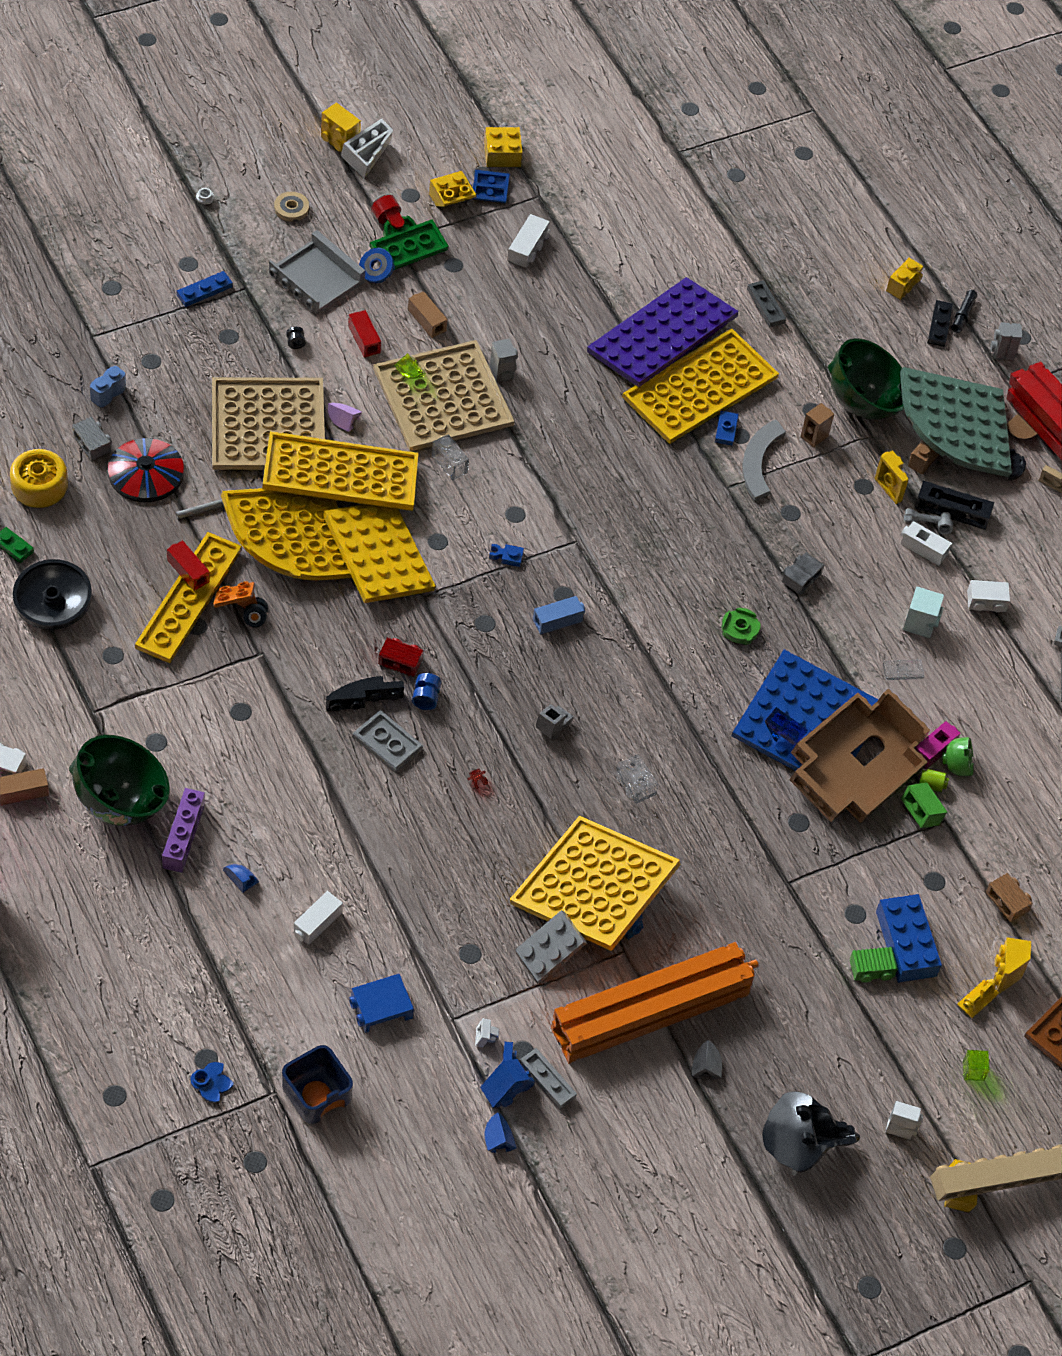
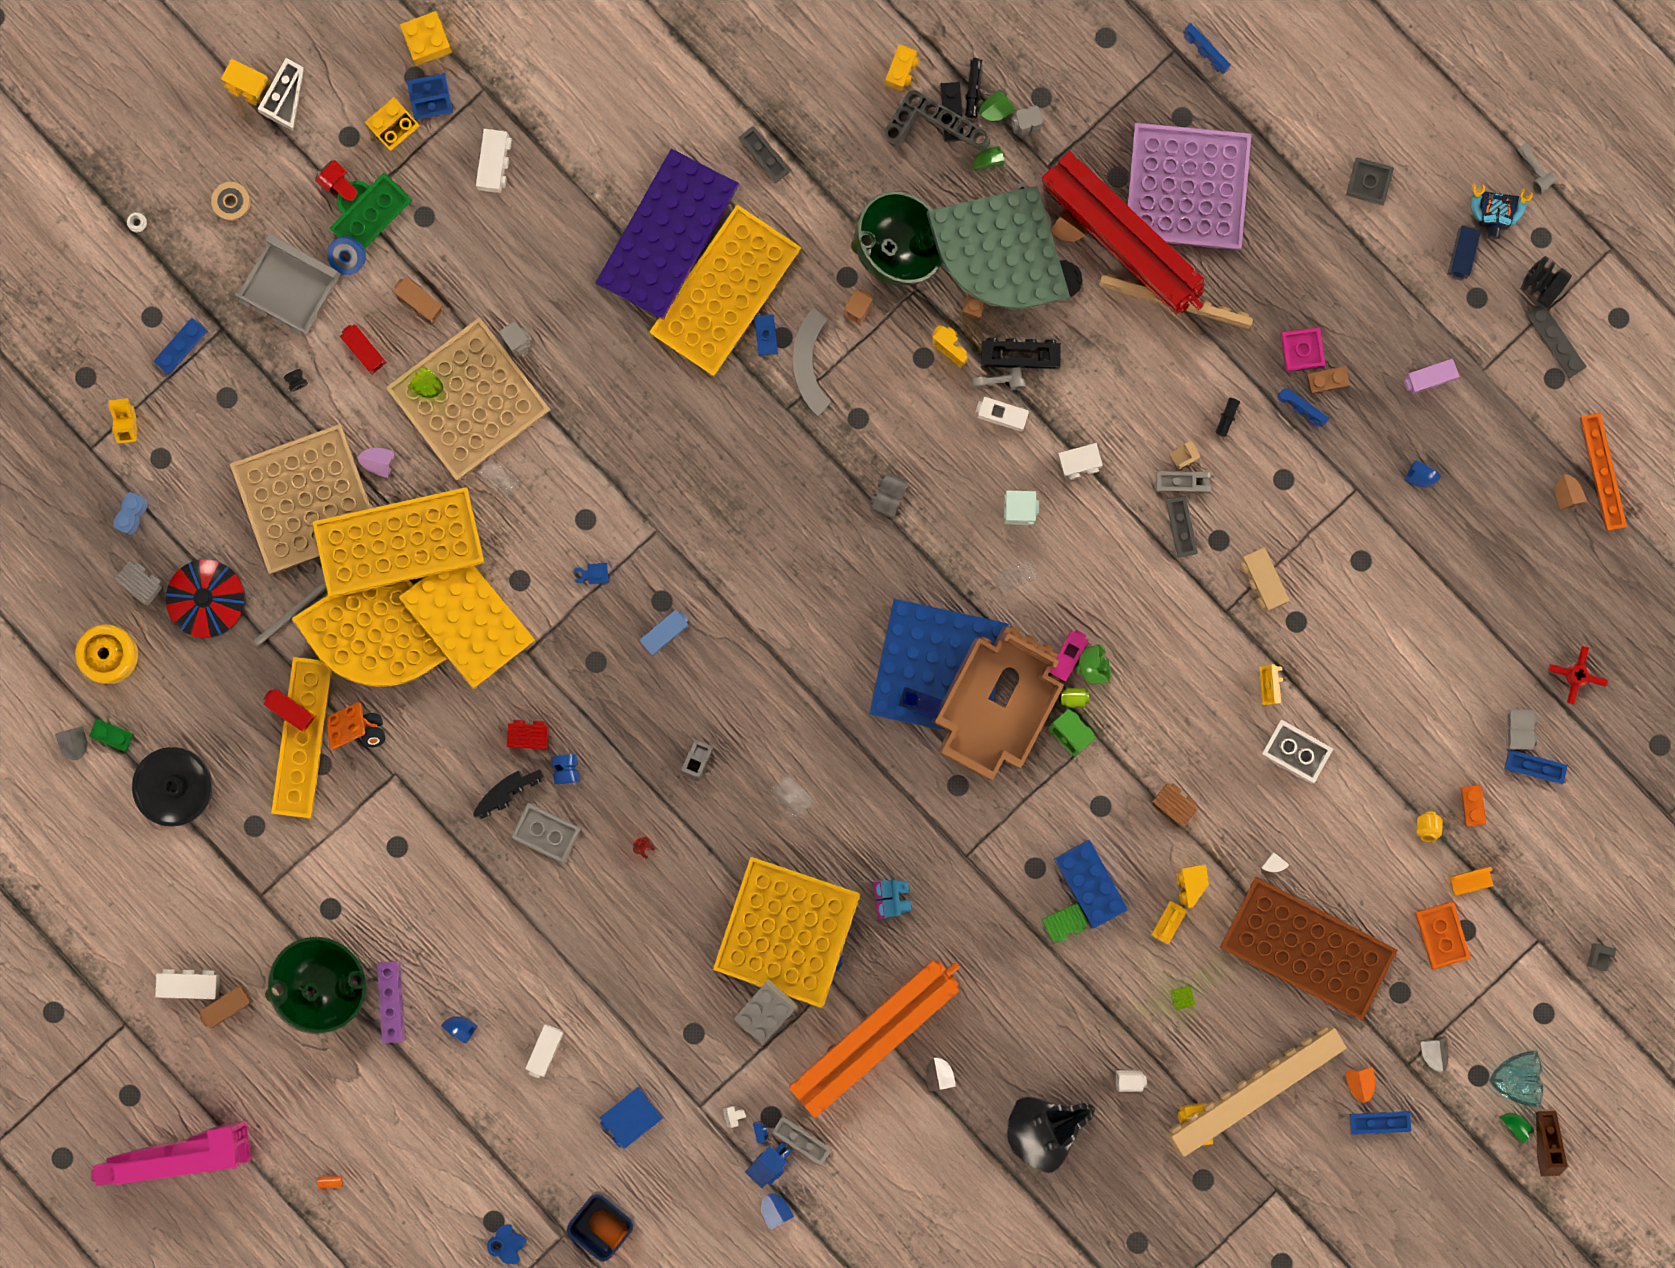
camera: 10 degrees left, 30 degrees up
bright green plate [721,608,761,645] -> none
none -> yellow brick [108,398,137,444]
none -> orange pin [317,1175,343,1191]
none -> dark azure hips [873,880,911,919]
none -> dark grey beam [884,90,990,150]
none -> bright green brick [973,146,1004,171]
none -> bright green brick [979,90,1015,121]

